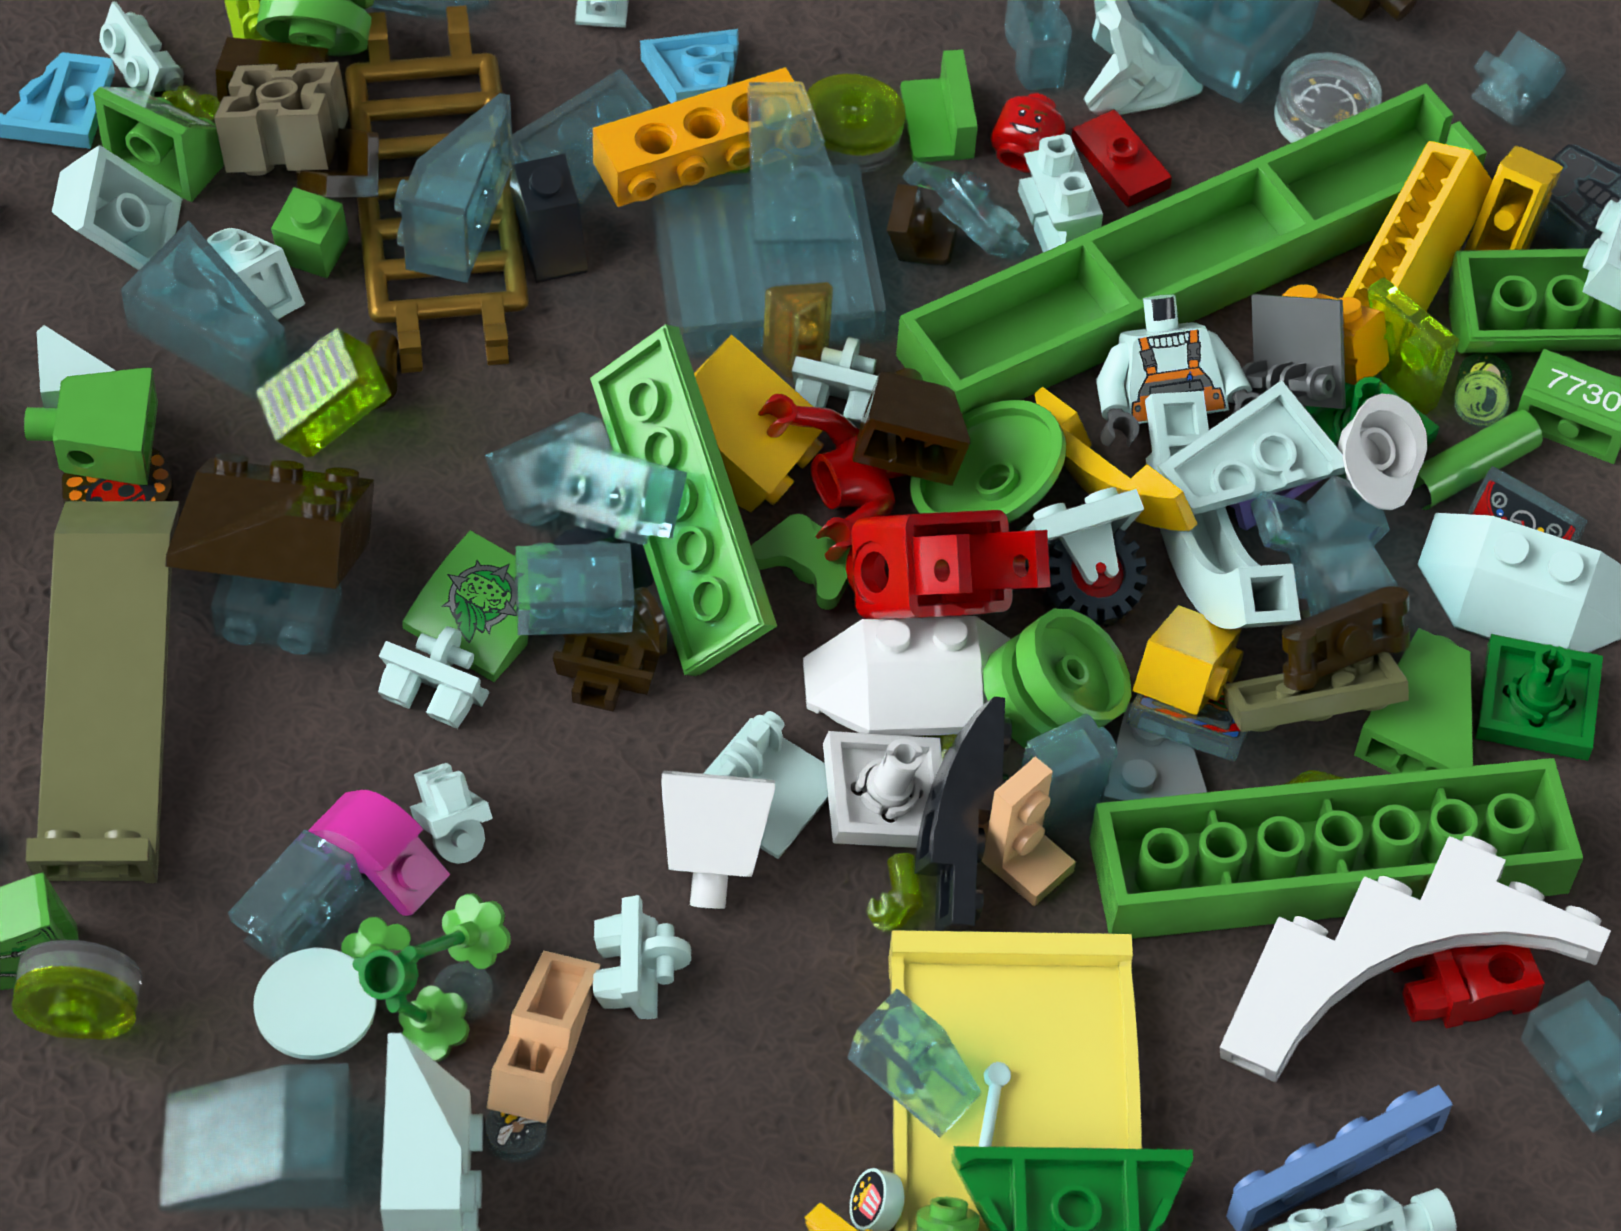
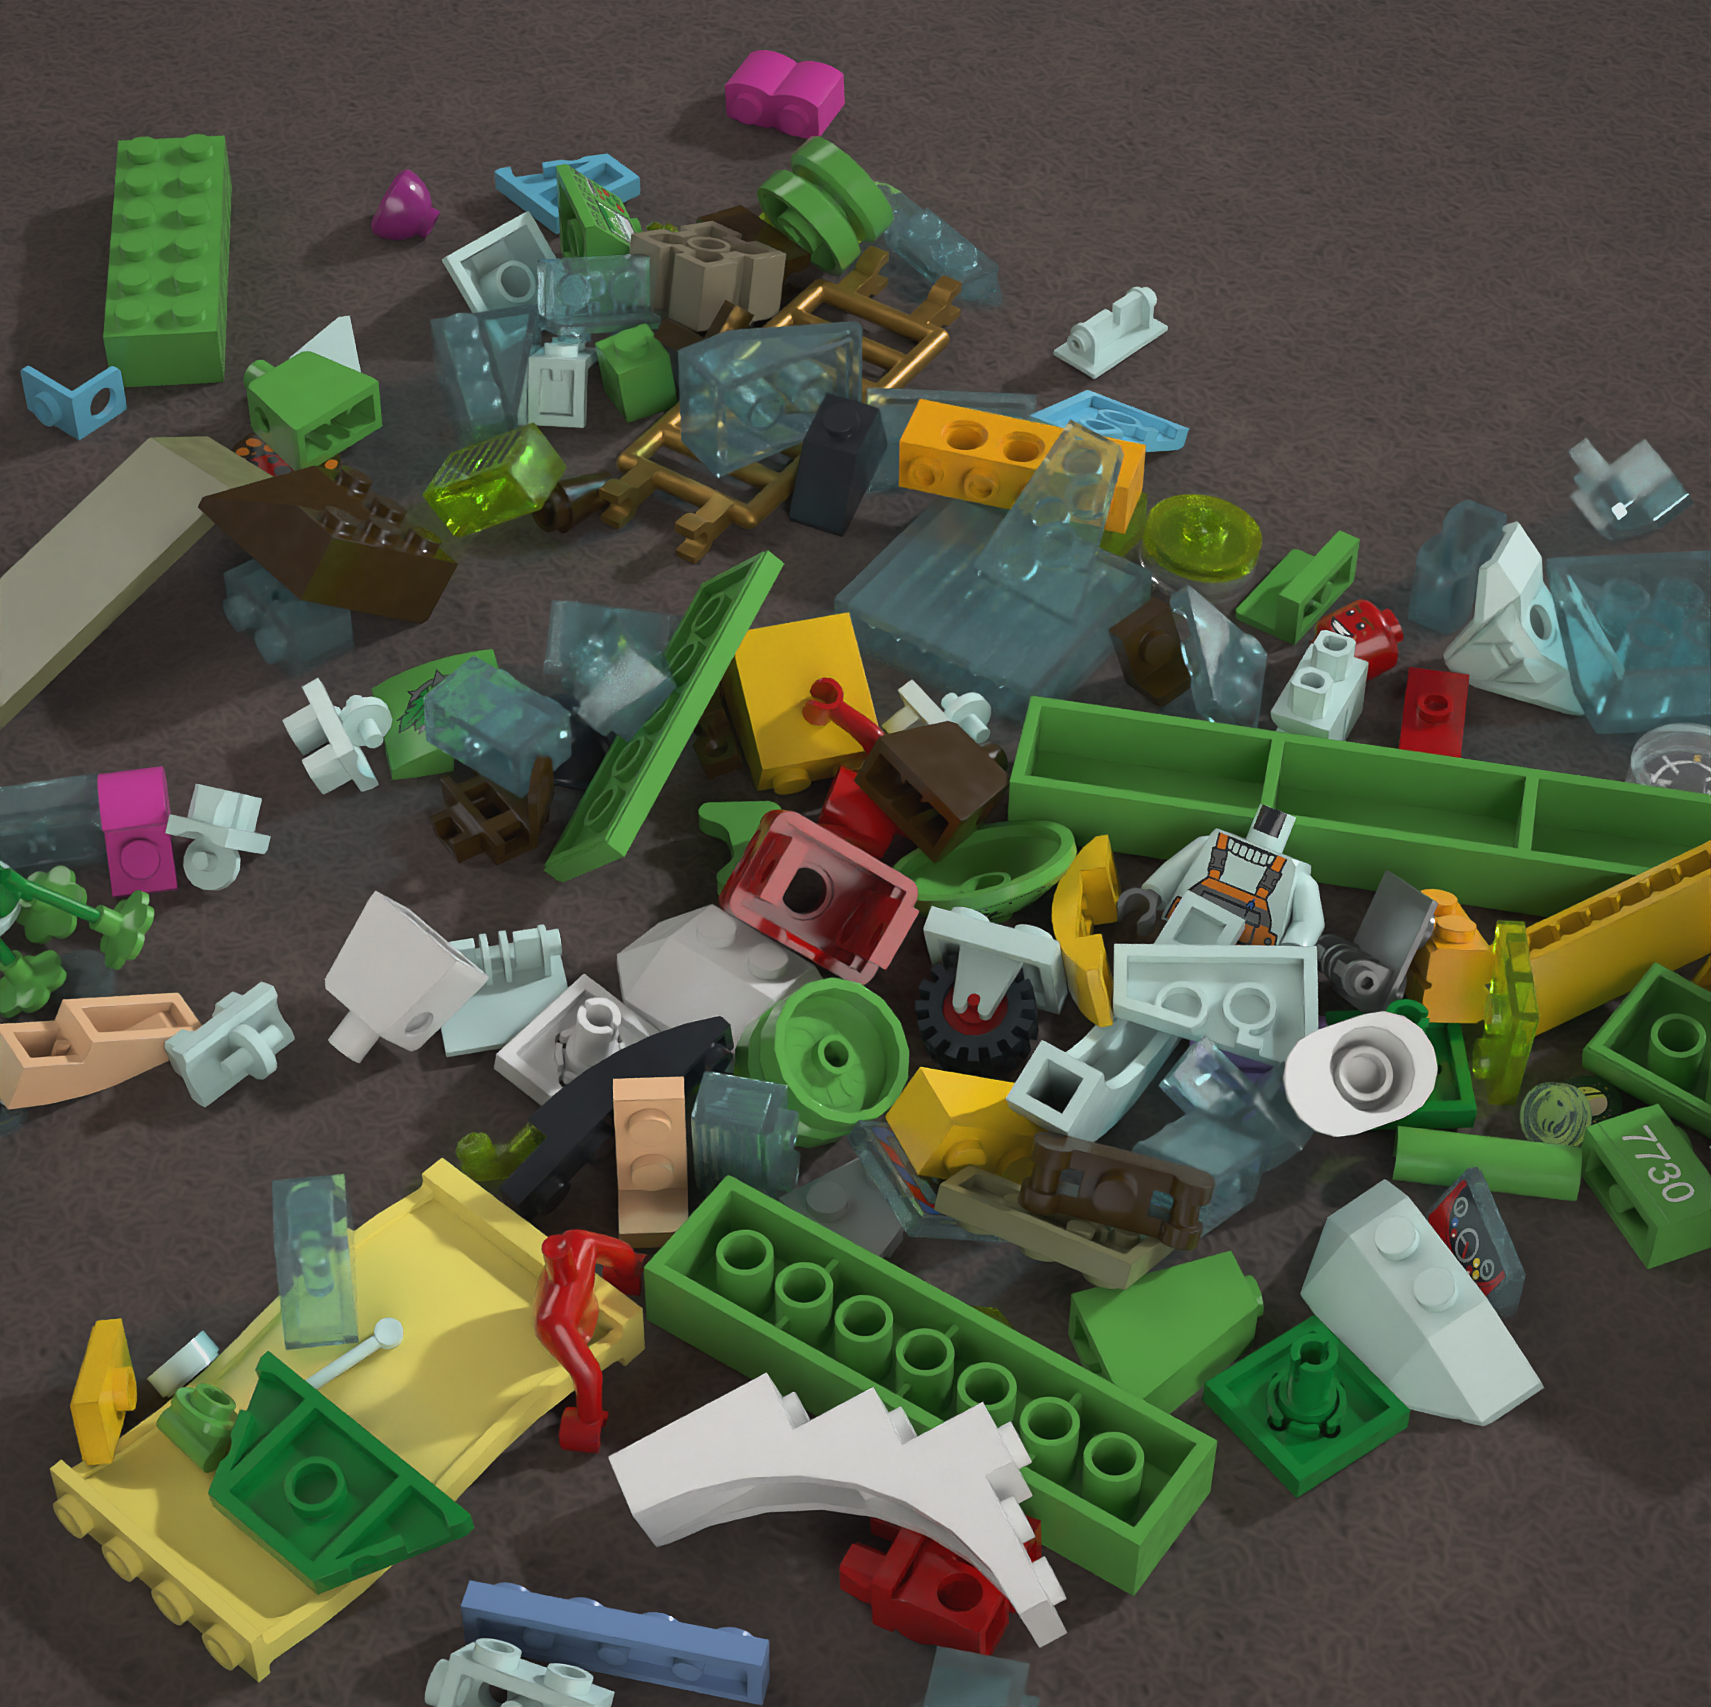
camera: 45 degrees right, 10 degrees down
light aqua hinge [100,2,184,97] -> none
clear yellow slope [763,282,833,378] -> none
none -> red piece [532,1229,649,1454]
none -> clear light blue bracket [538,254,661,343]

